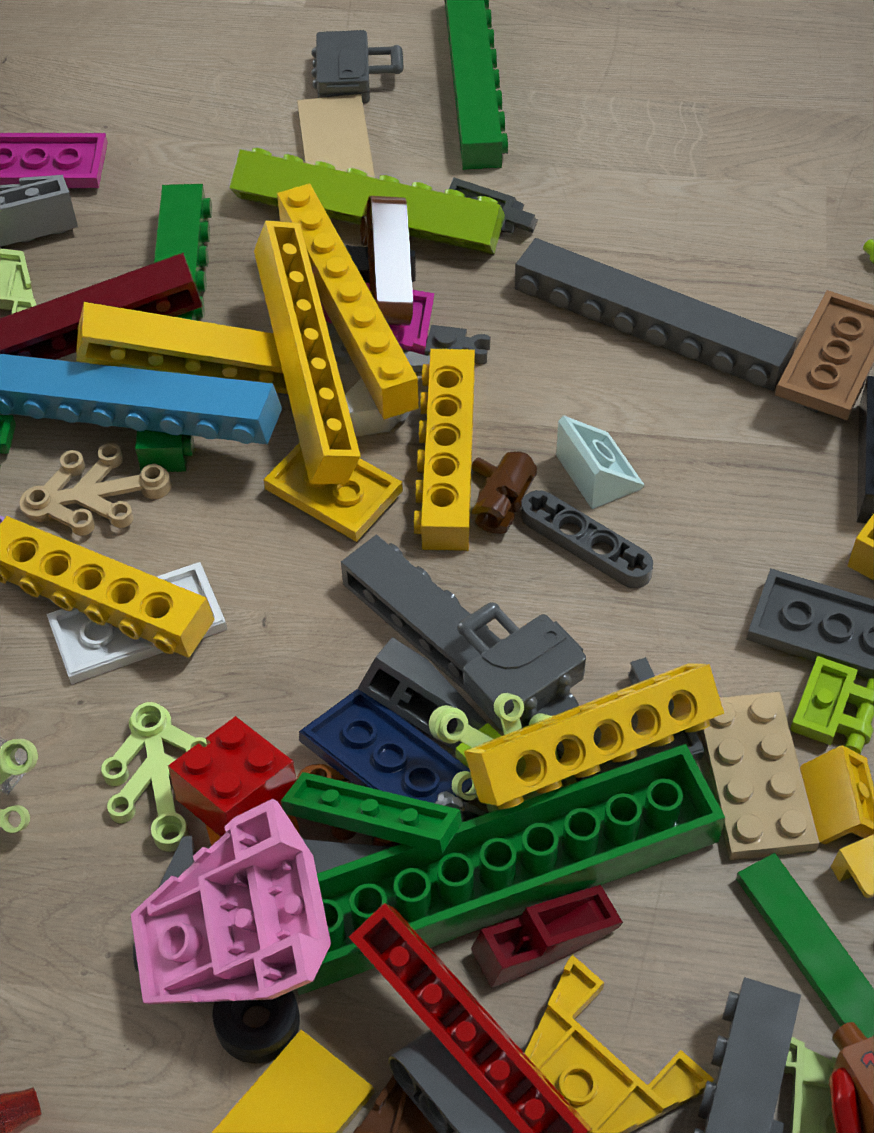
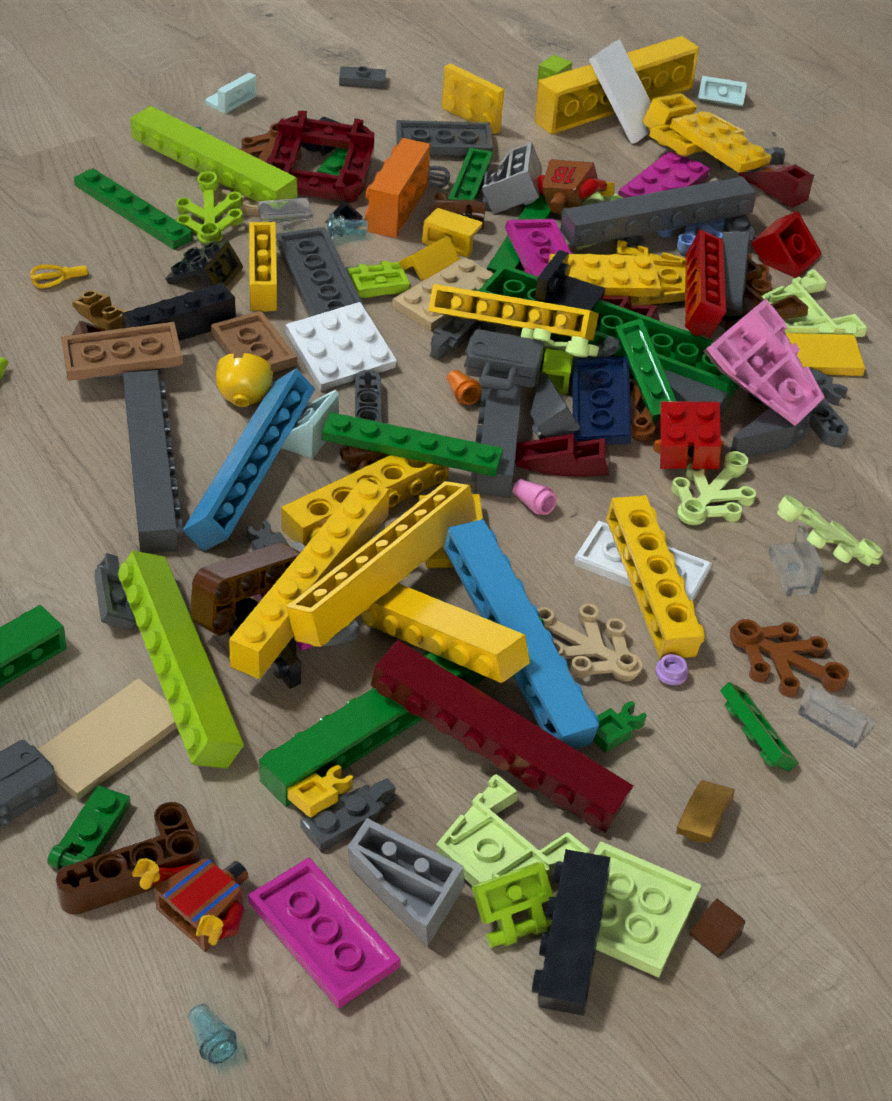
camera: 135 degrees left, 10 degrees down
none -> green plate [48,785,131,869]
none -> reddish brown beam [56,802,201,915]
none -> torso [131,858,249,952]
none -> dark azure brick [182,368,315,551]
none -> clear light blue cone [188,1004,237,1064]
none -> medium nougat plate [211,311,297,373]
none -> yellow cylinder [216,353,273,407]
none -> white plate [285,302,397,392]
none -> yellow plate [287,765,353,818]
none -> dark grey hinge [300,778,396,852]
none -> green plate [322,412,503,477]
none -> dark pink plate [505,219,572,277]
none -> bright pink cone [512,479,557,515]
none -> dark red slope [515,434,610,477]
none -> black bracket [535,250,605,311]
none -> yellow plate [548,253,661,297]
none -> dark grey plate [809,367,848,406]
none -> dark grey beam [809,398,849,447]

